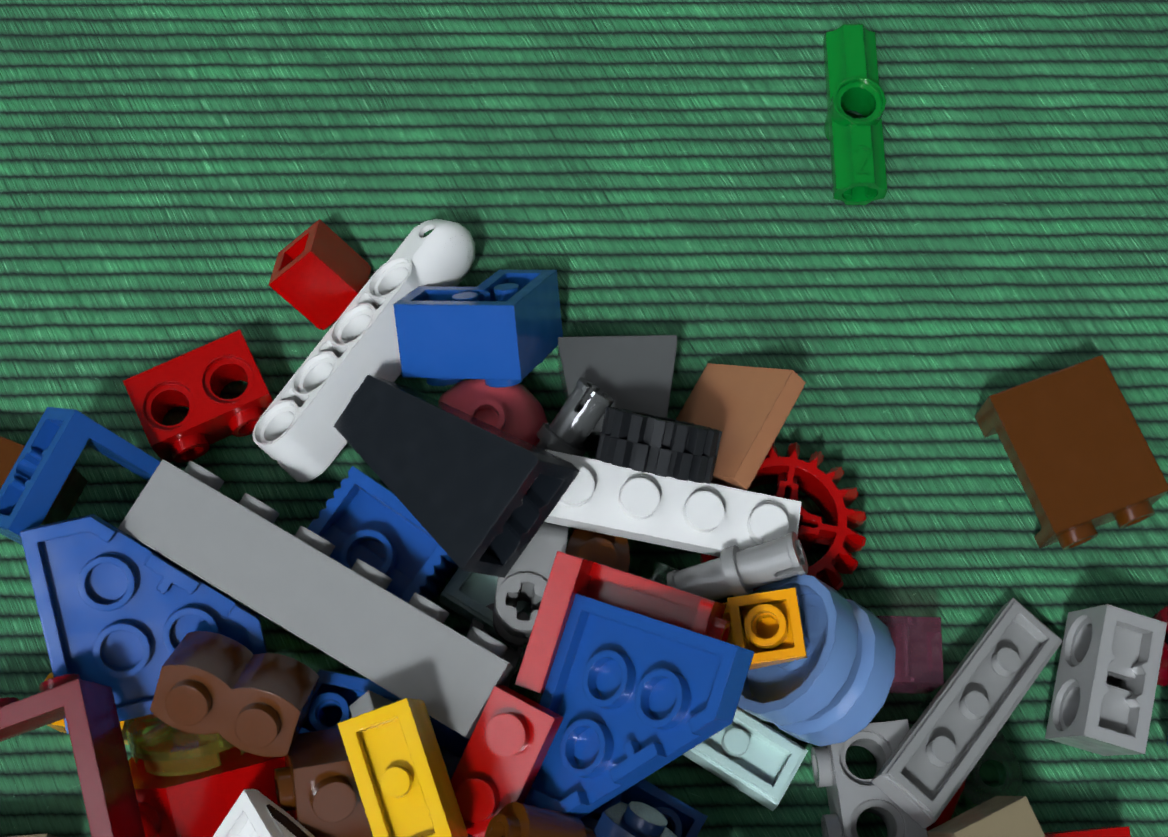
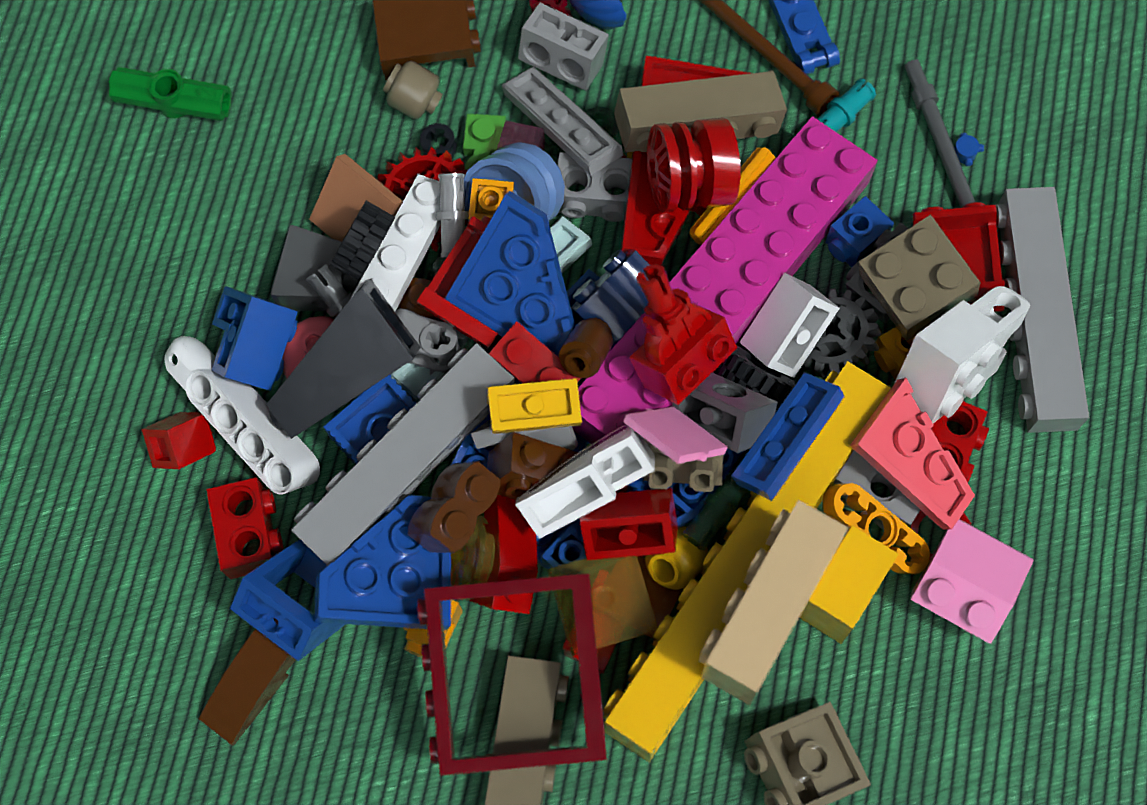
camera: 70 degrees left, 0 degrees up
none -> dark tan head [383,61,443,119]
none -> black bush [420,123,457,158]
none -> bright green plate [463,114,507,170]

